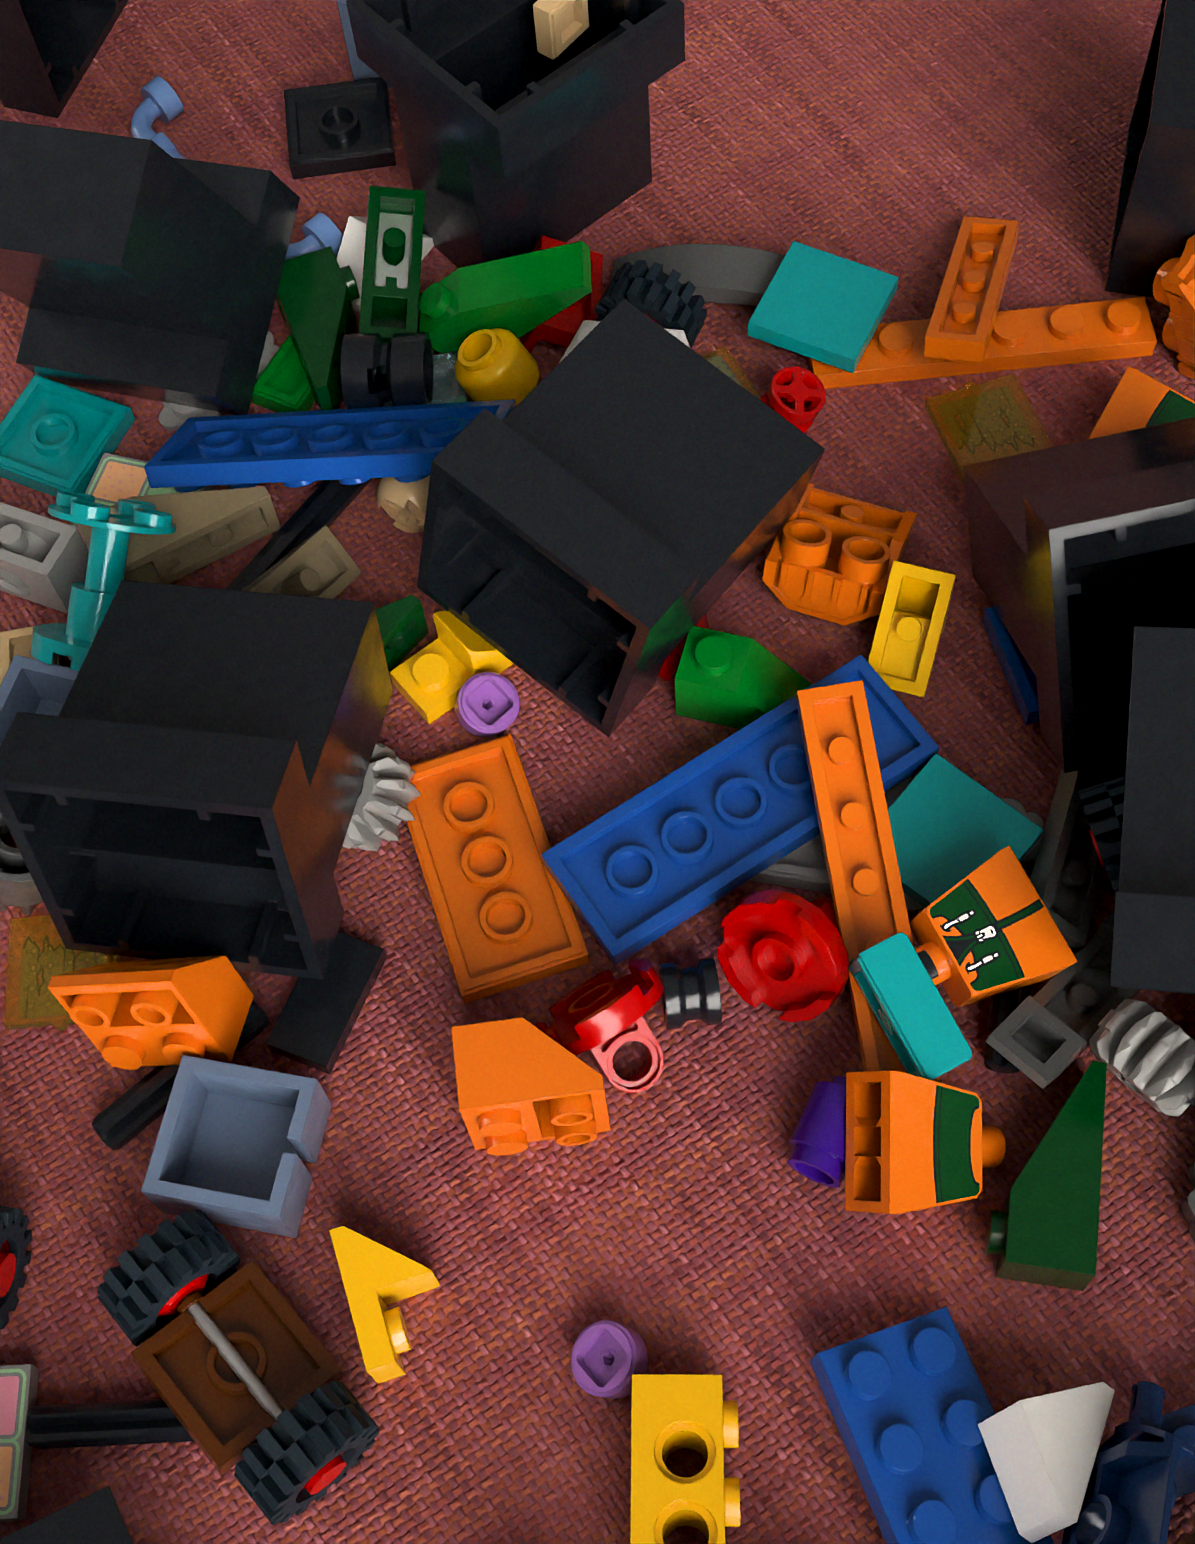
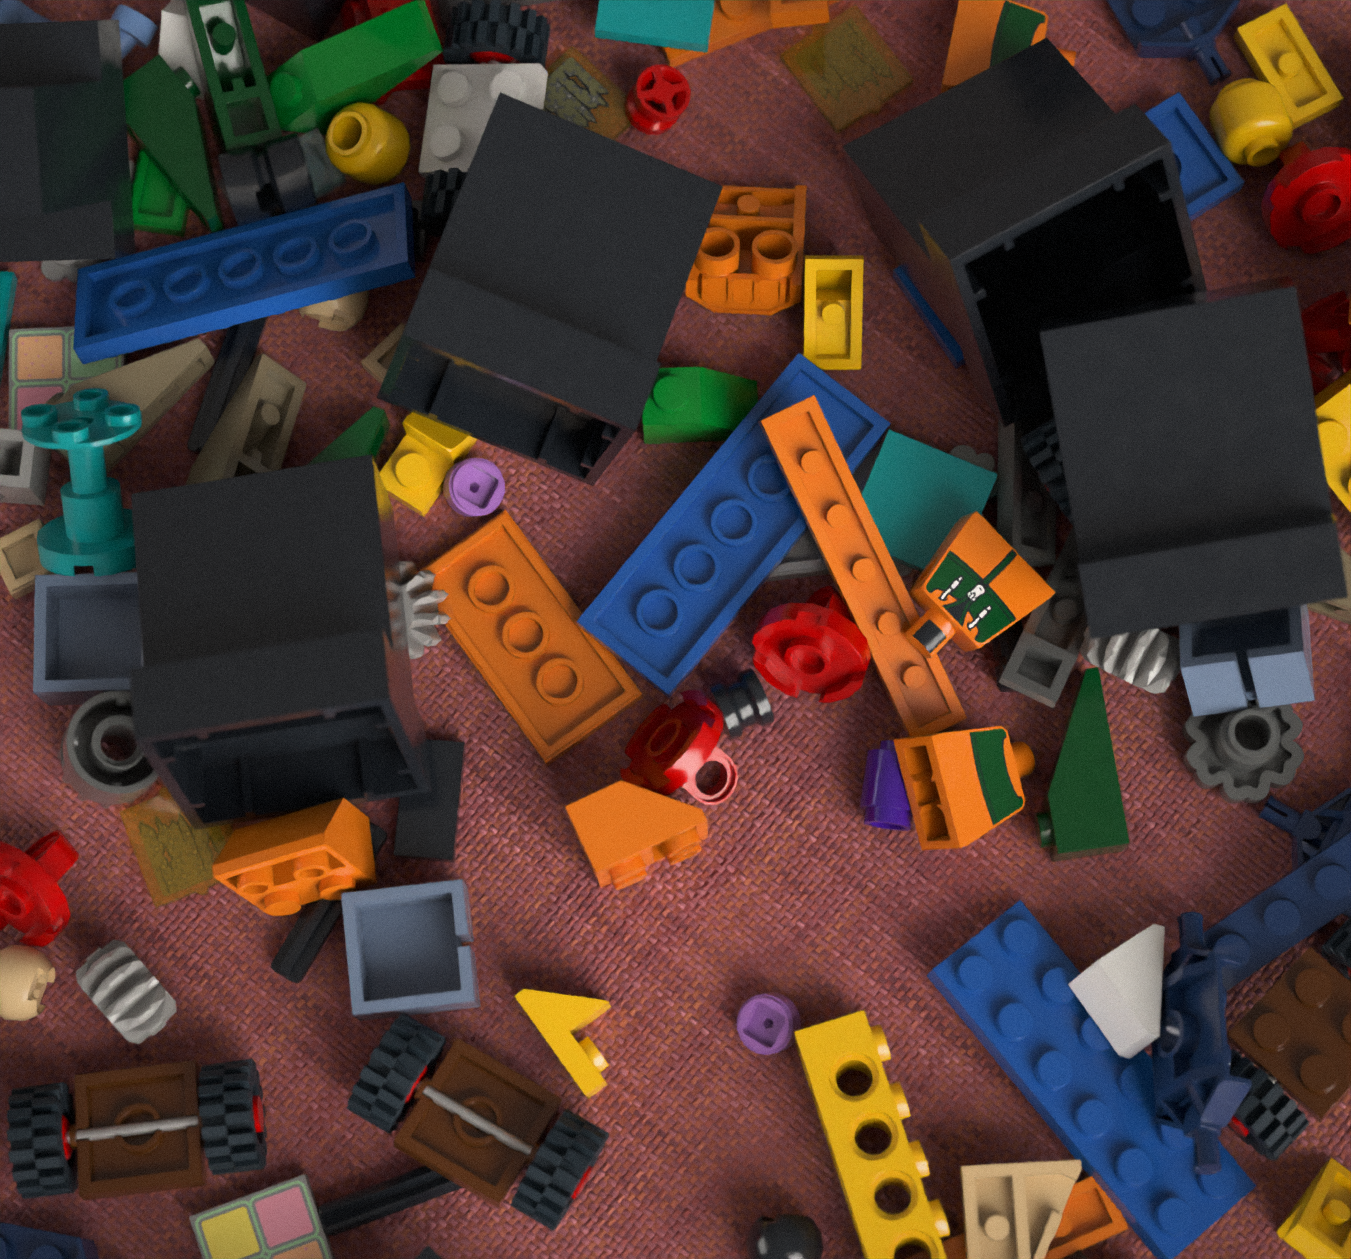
camera: 20 degrees left, 15 degrees up
teal slope [849,933,972,1080] -> none

